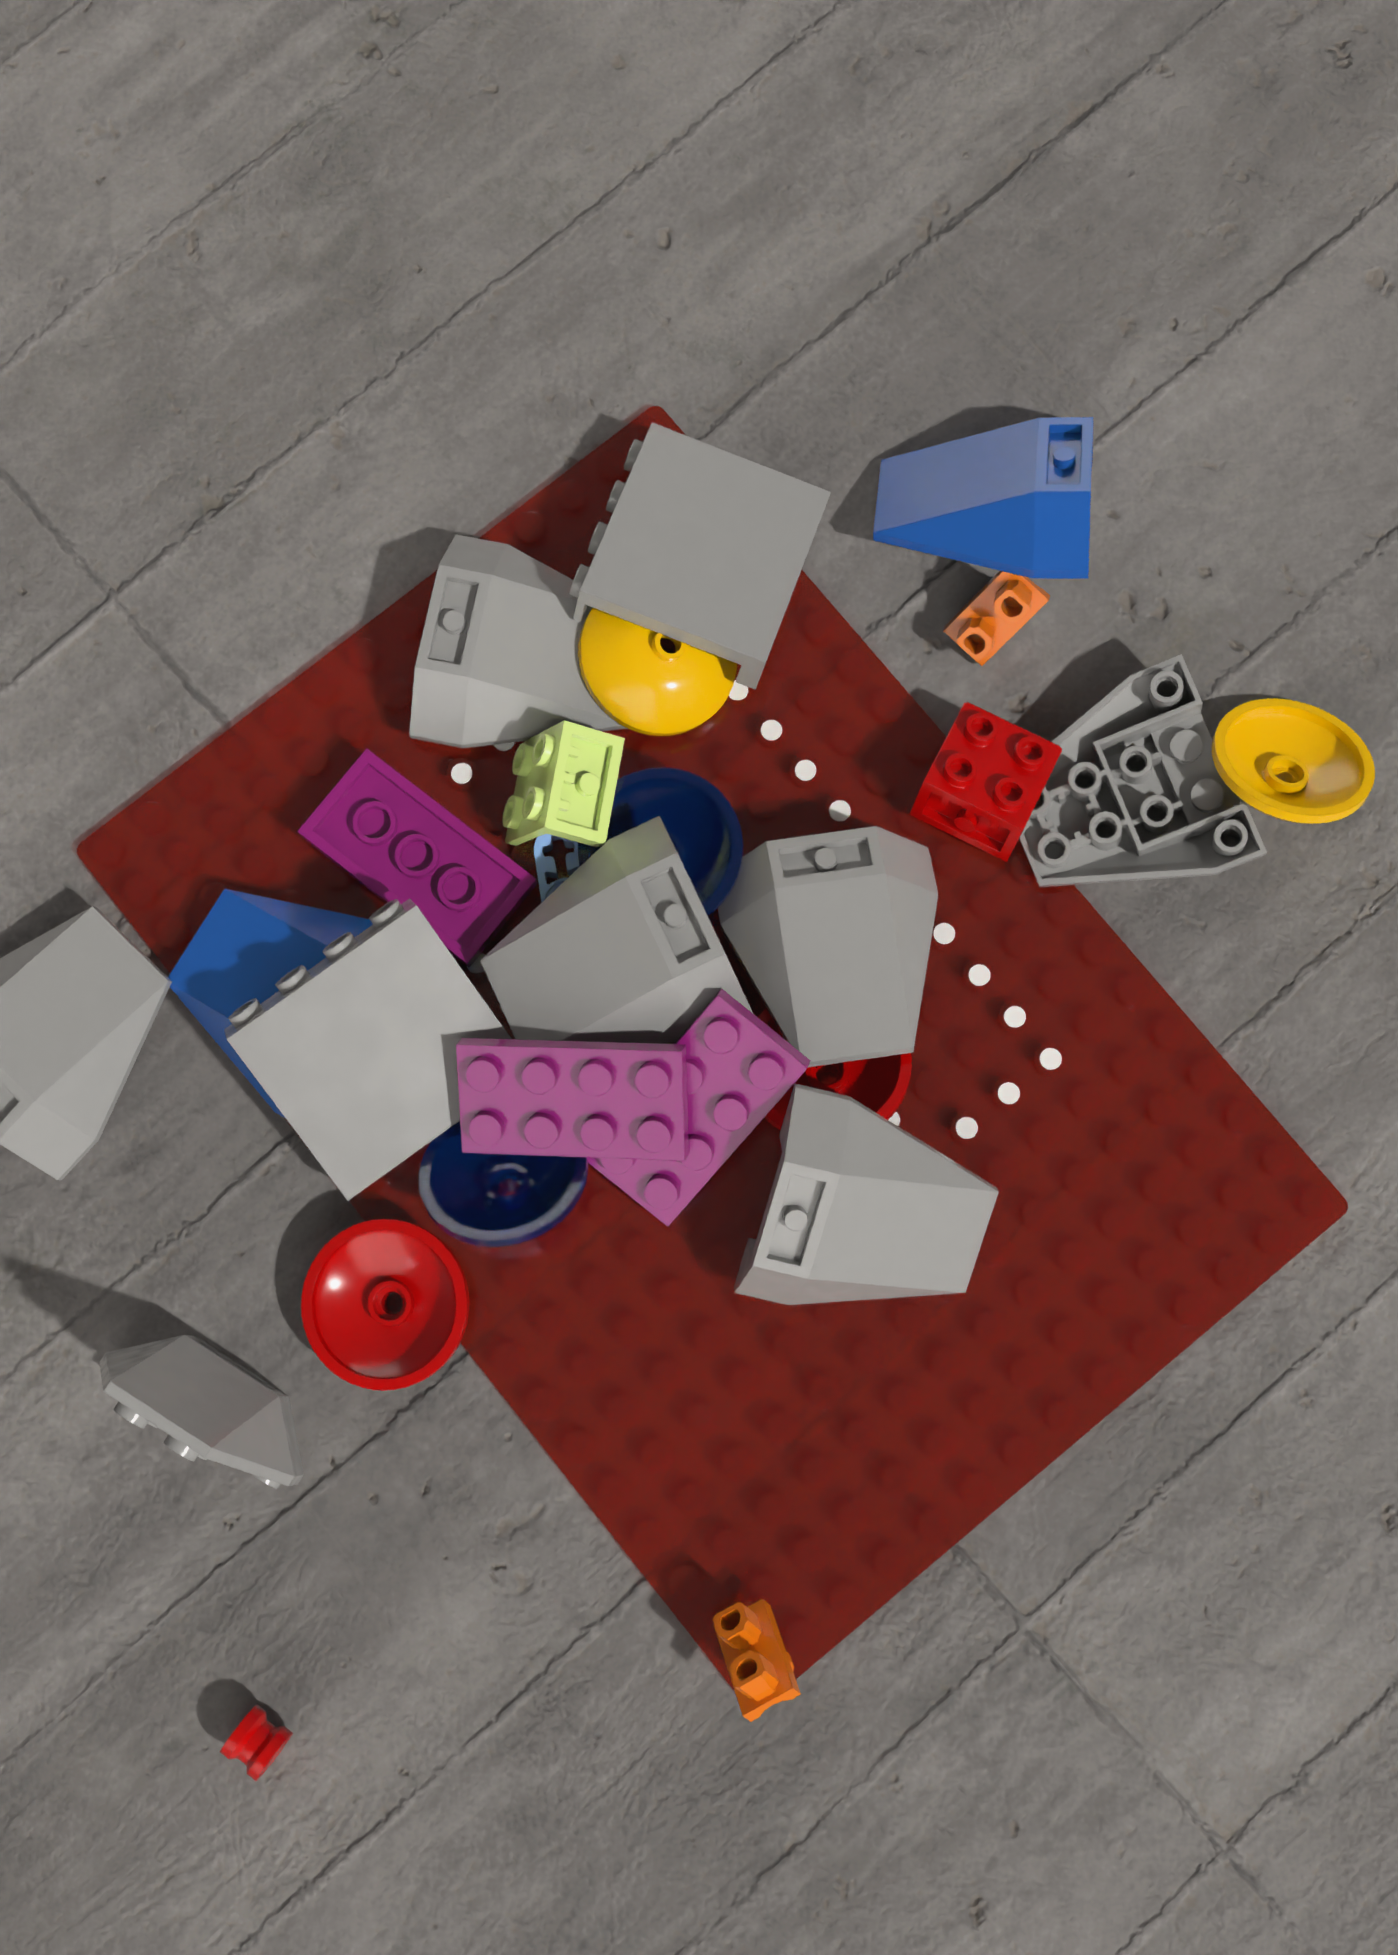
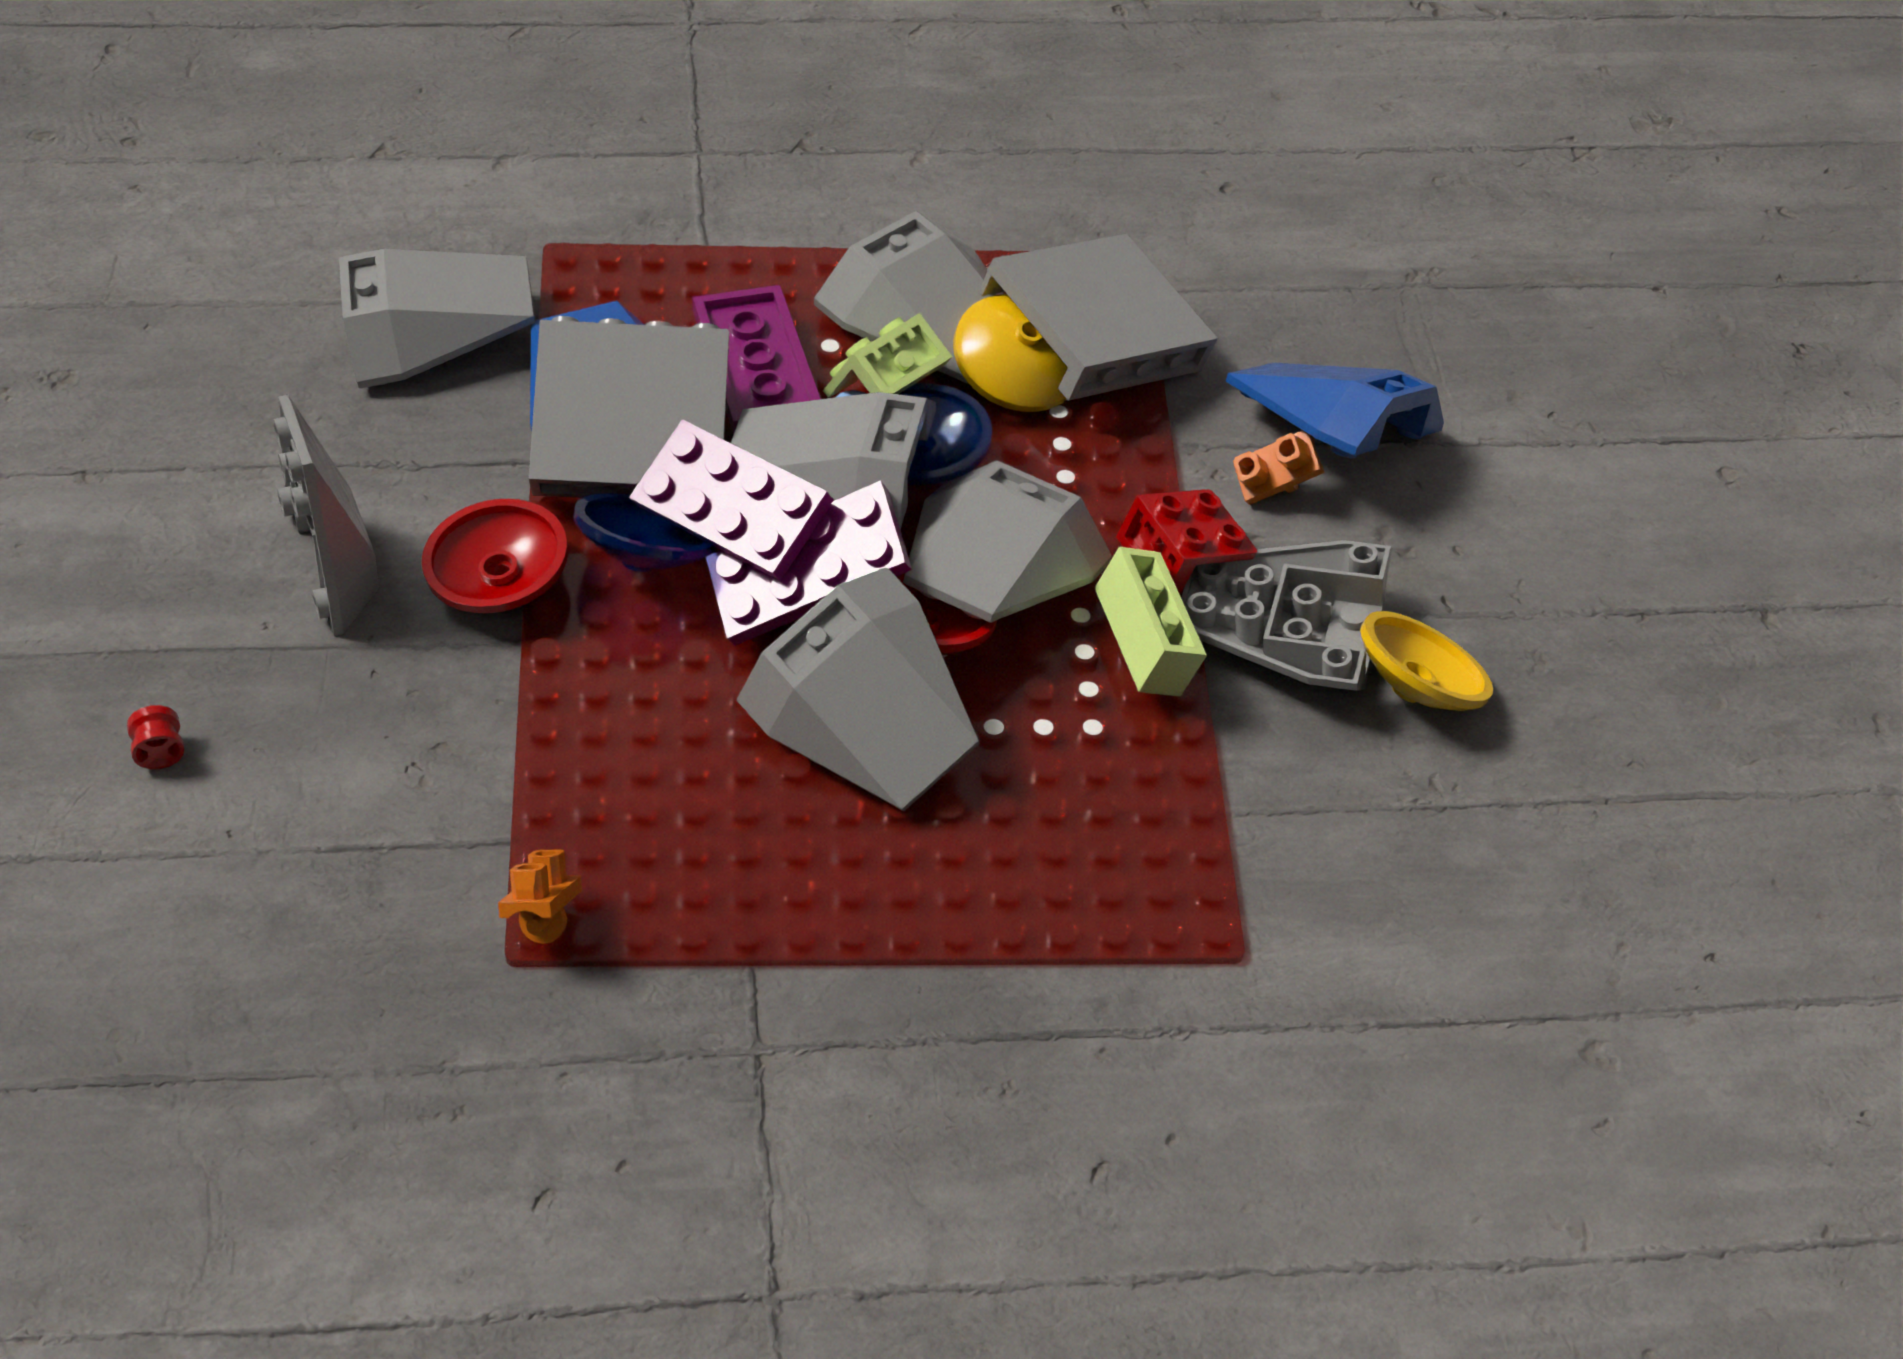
camera: 30 degrees right, 30 degrees down
none -> yellowish green brick [1095,547,1207,696]

